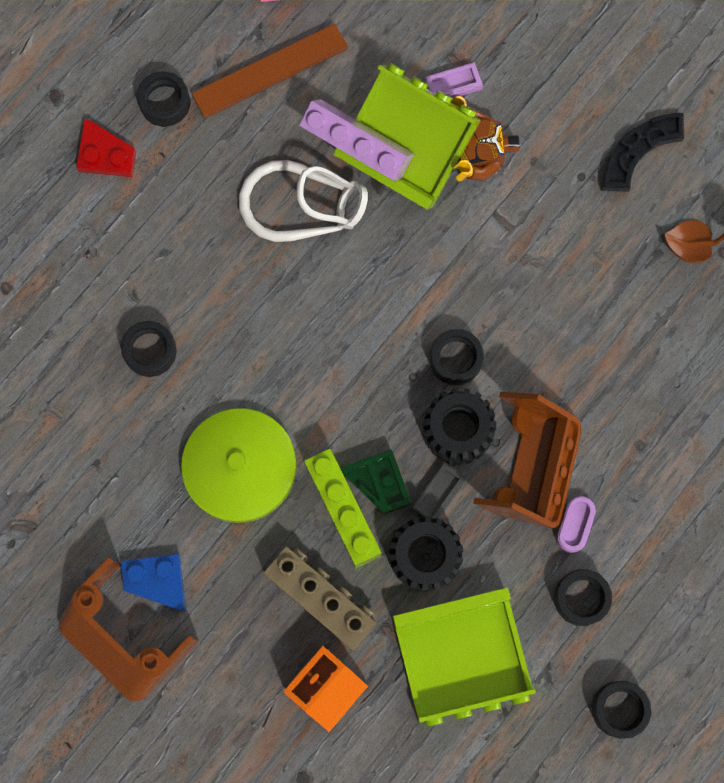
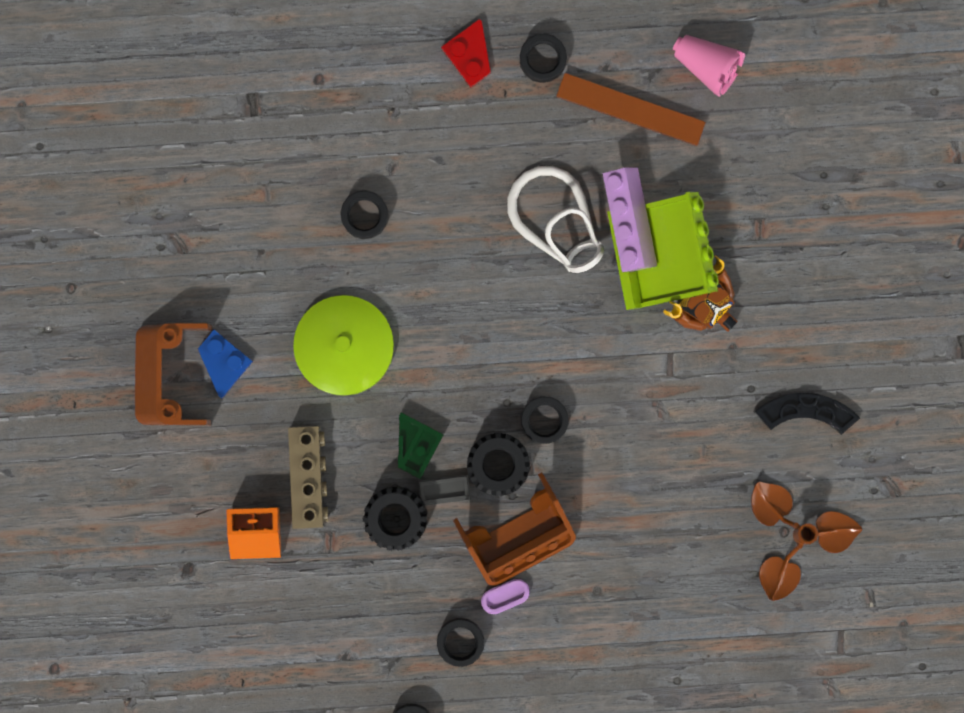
camera: 40 degrees right, 10 degrees up
lime brick [304,449,382,569] -> none
lime panel [393,588,536,727] -> none
lavender tile [423,62,483,98] -> none

